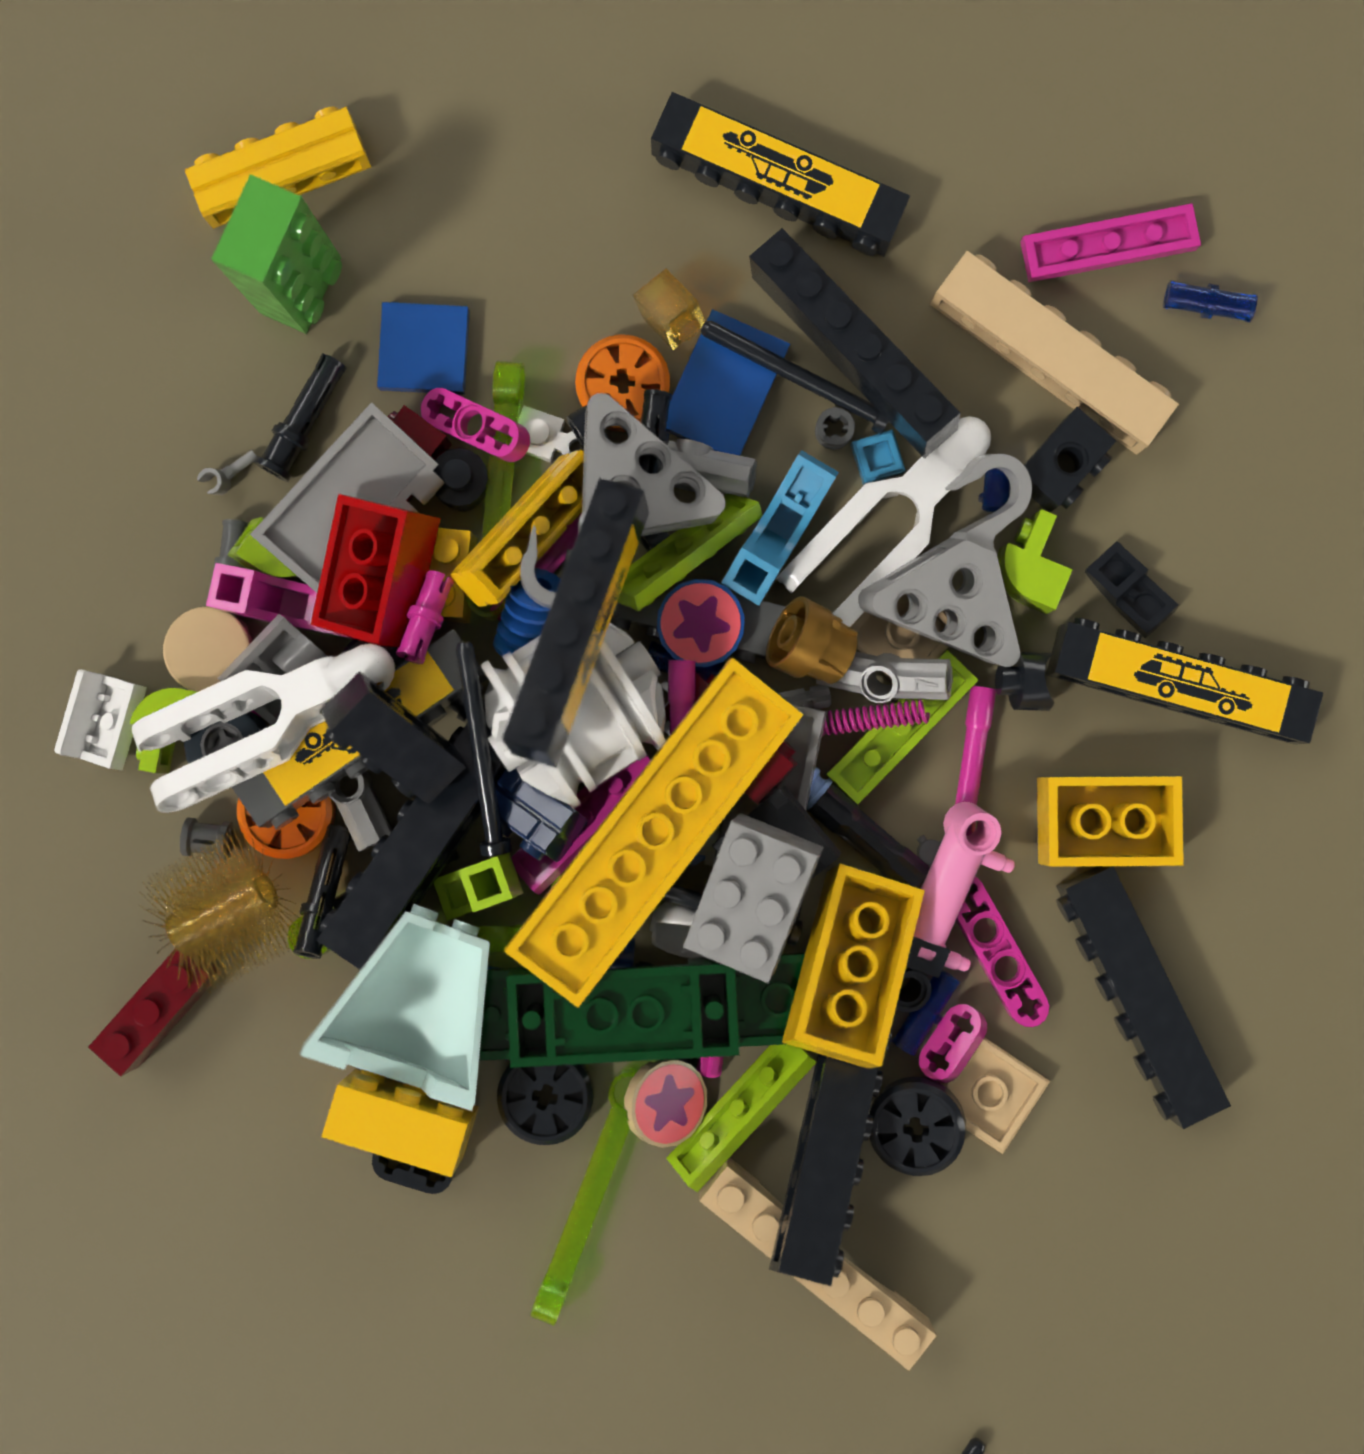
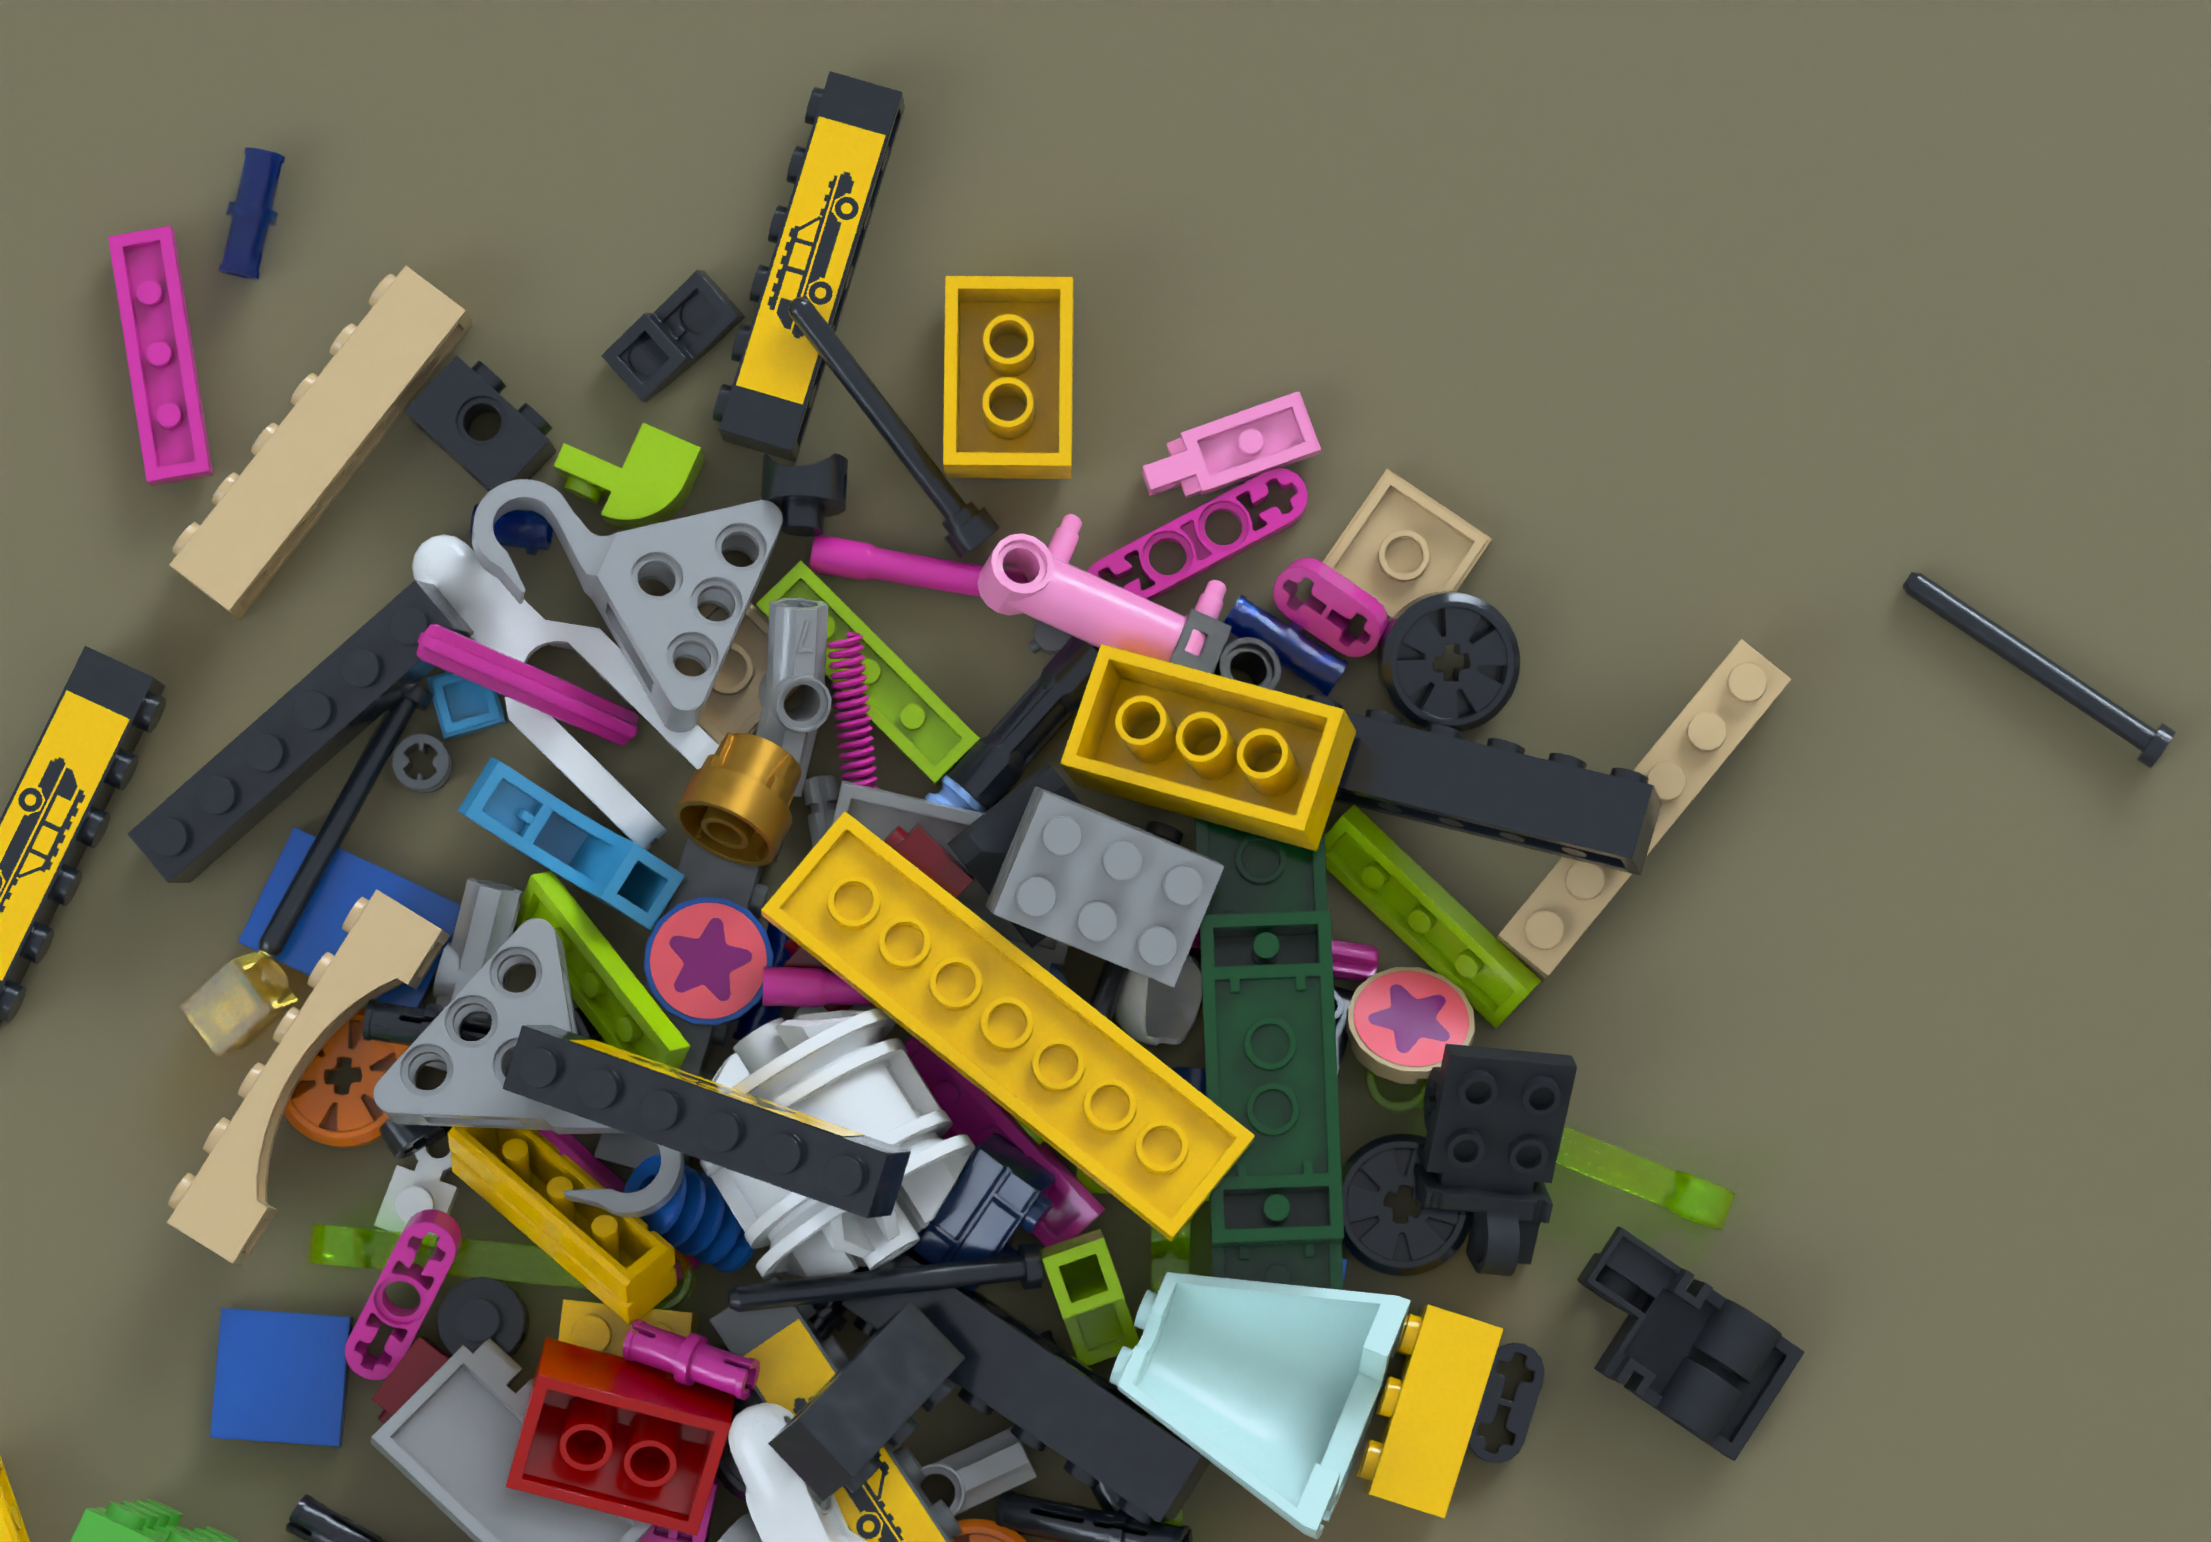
camera: 90 degrees left, 5 degrees down
black brick [1056,866,1231,1129] -> none
none -> tan arch [167,889,450,1266]
none -> dark pink axle [417,624,639,746]
none -> black piece [788,297,1000,558]
none -> bright pink hinge [1141,391,1321,498]
none -> black plate [1414,1043,1577,1276]
none -> black plate [1577,1226,1805,1461]

